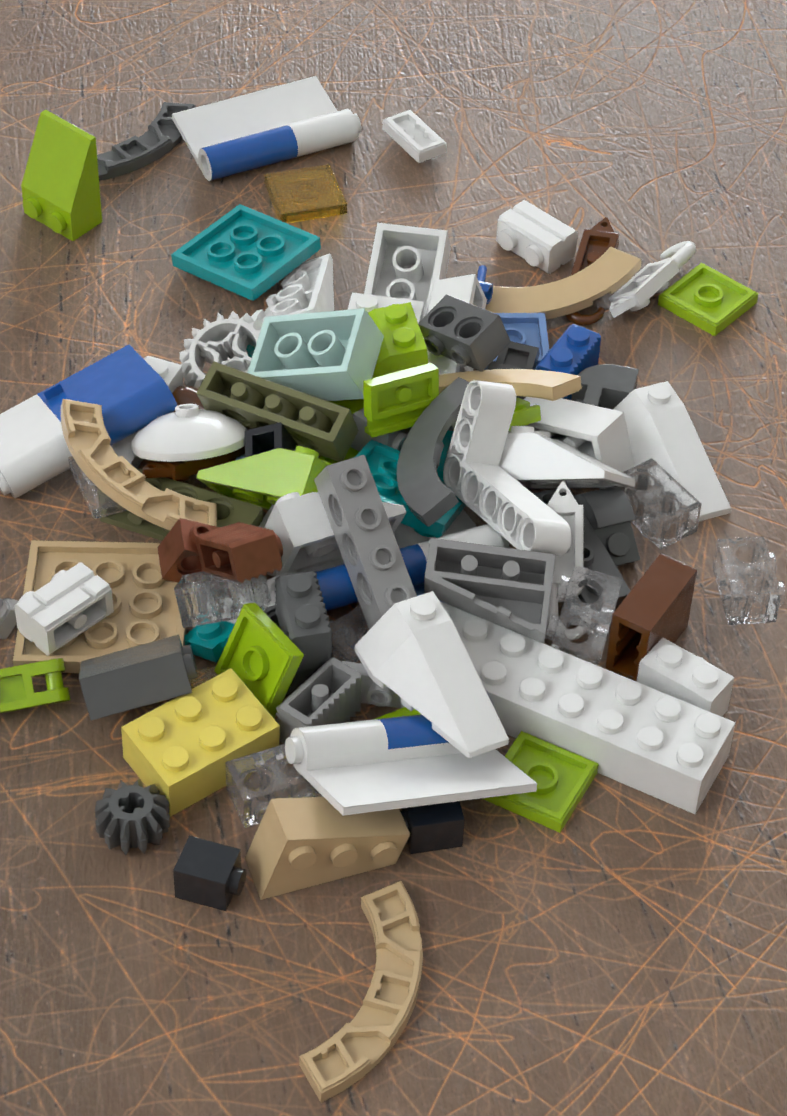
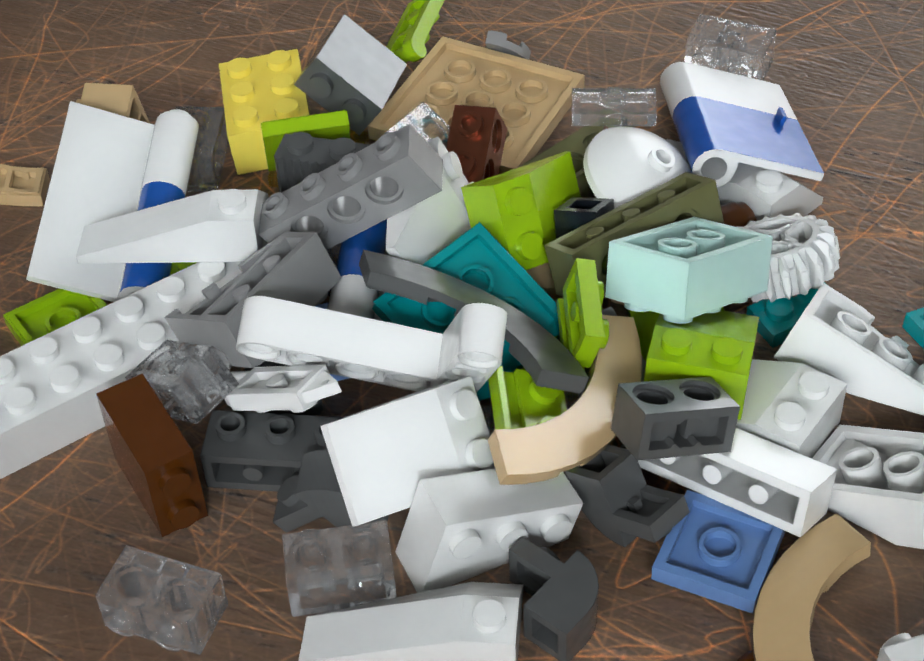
camera: 120 degrees right, 0 degrees up
white brick [14,562,114,656] -> none
tan tile [60,399,217,530] -> none
dark grey gear [95,778,170,855] -> none
black brick [173,835,247,911] -> none
copper brick [195,522,283,584] -> none
light grey brick [276,657,361,744] -> none
blue hand [477,265,493,304] -> none
blue brick [536,324,601,400] -> none
white brick [637,638,734,717] -> none

